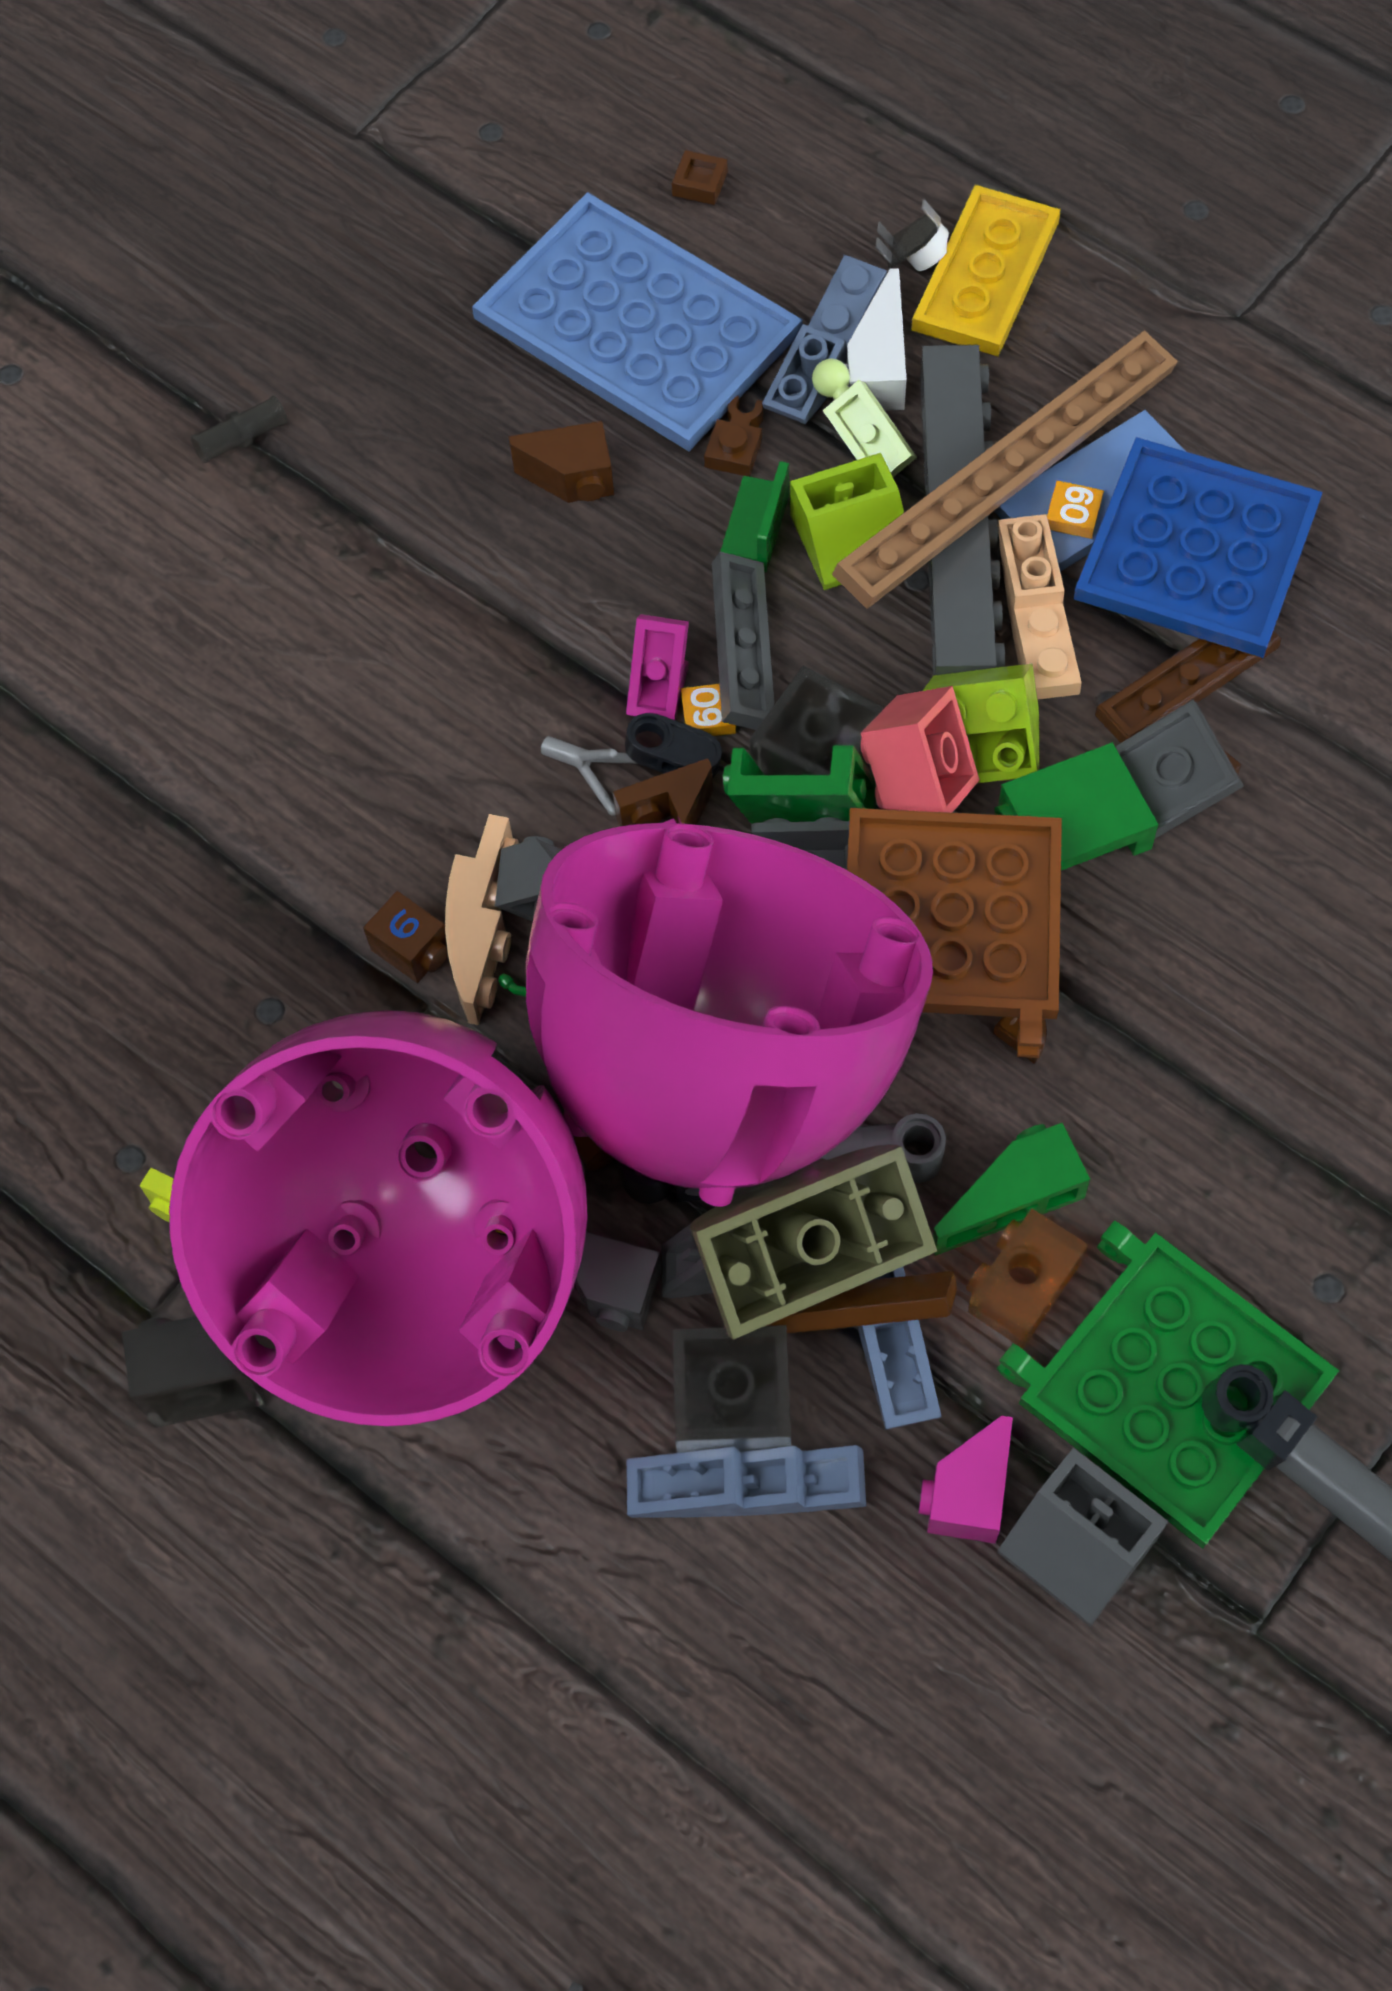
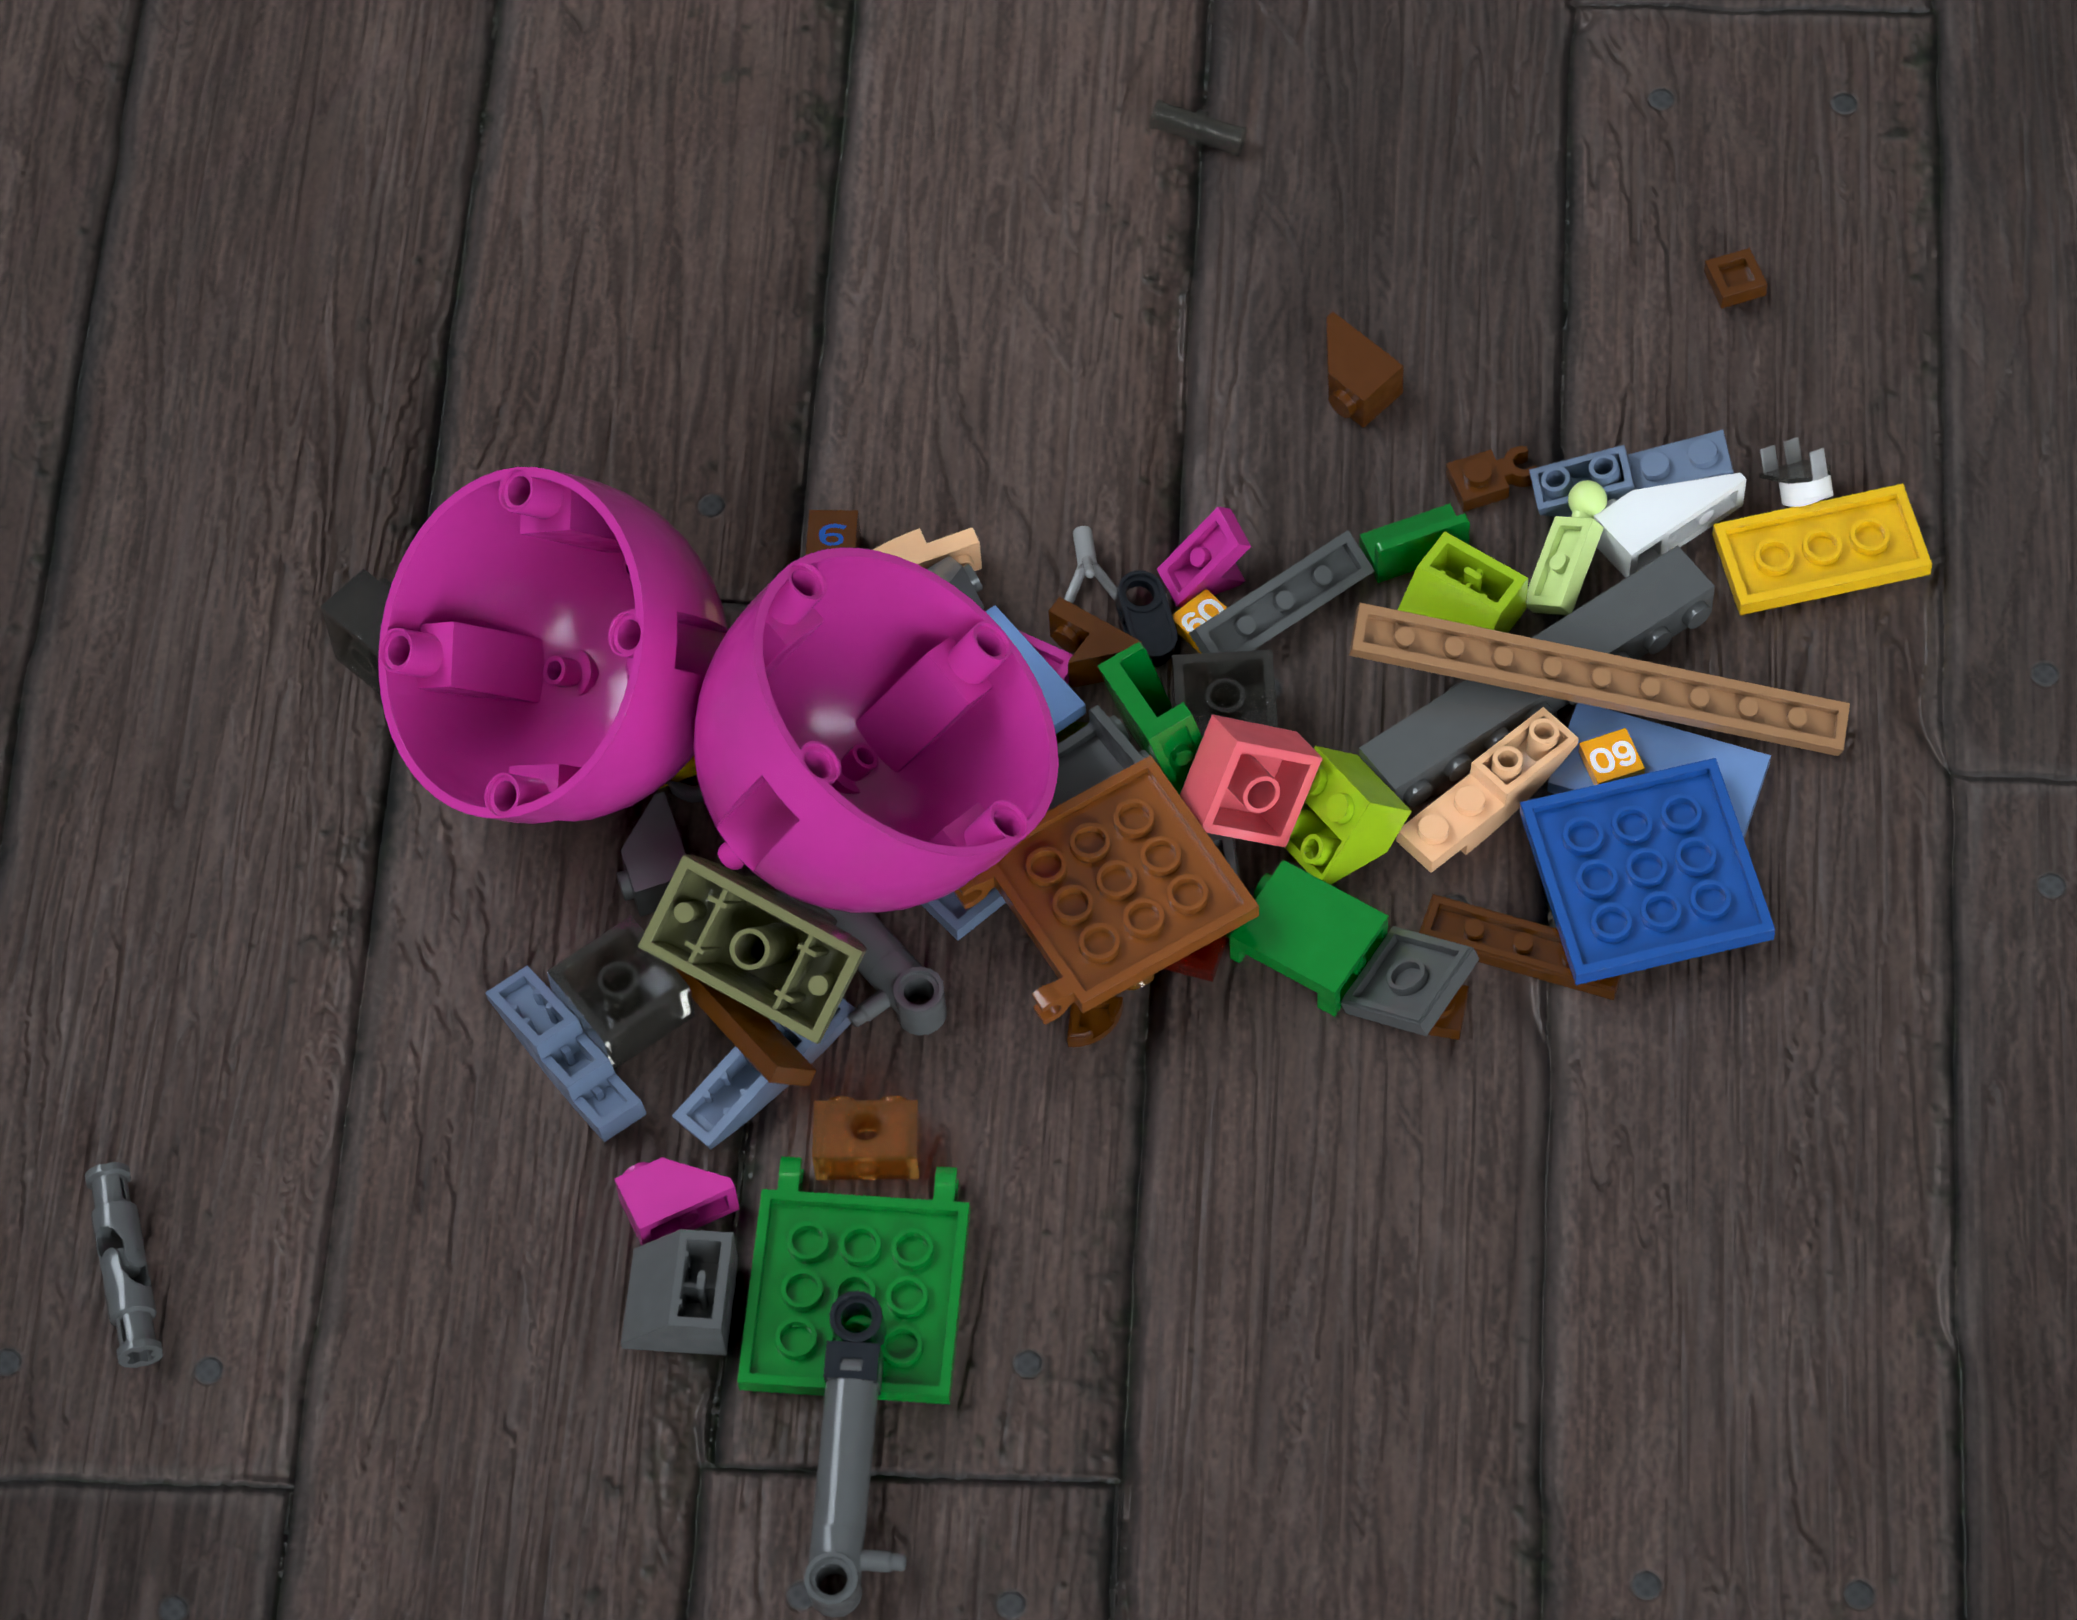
camera: 55 degrees right, 5 degrees down
medium blue plate [472,192,802,452] -> none
green slope [932,1122,1090,1256] -> none

